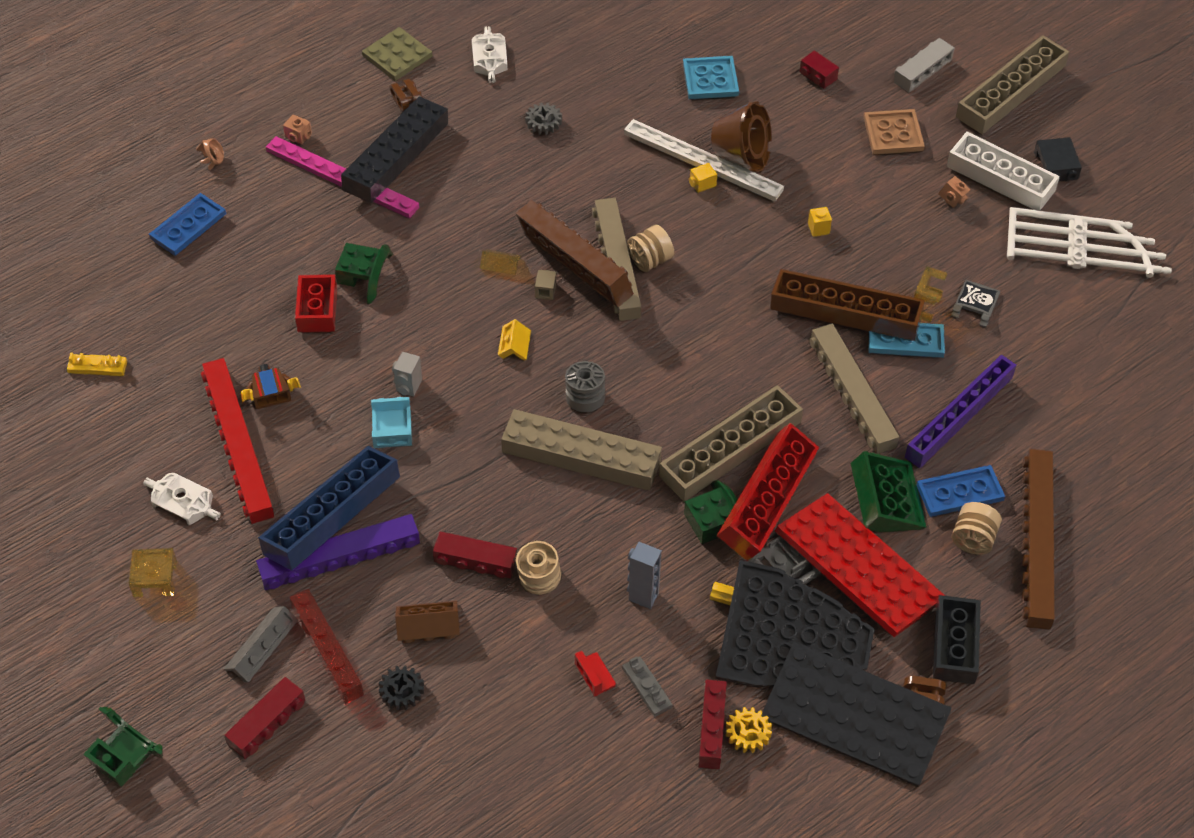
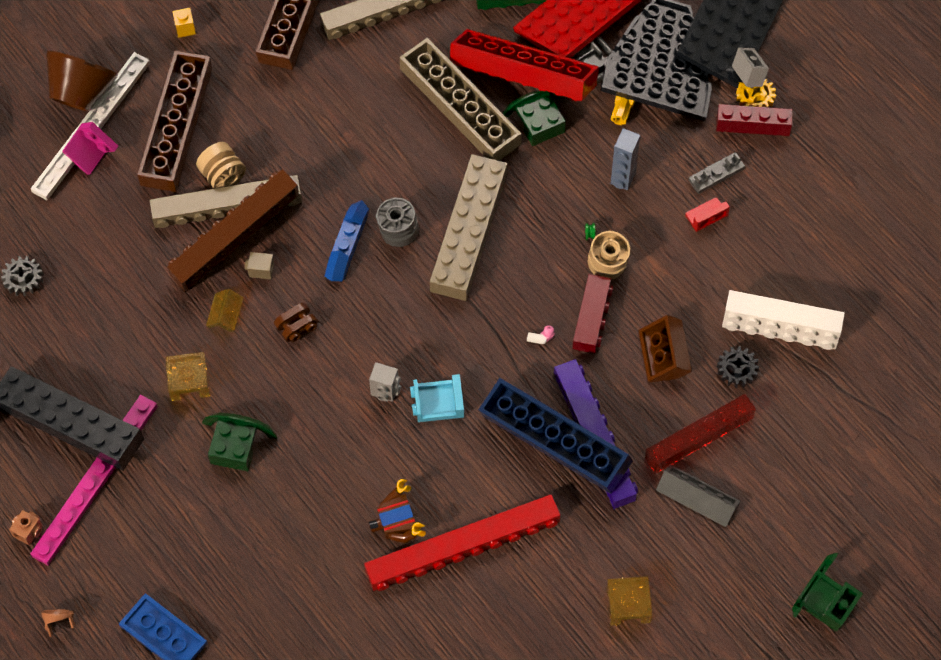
camera: 90 degrees left, 10 degrees up
white plate [143,473,221,525] -> none
dark red brick [224,677,306,759] -> none
red brick [295,275,337,332] -> none
yellow panel [498,319,531,361] -> none
yellow brick [689,163,717,193] -> none
none -> dark pink bracket [62,122,118,175]
none -> reddish brown brick [137,51,212,192]
none -> clear yellow panel [165,352,210,401]
none -> reddish brown brick [274,303,318,342]
none -> blue brick [324,200,369,281]
none -> arm [527,326,555,344]
none -> green bush [585,223,595,240]
none -> white brick [722,290,844,350]
none -> light grey brick [732,48,769,88]

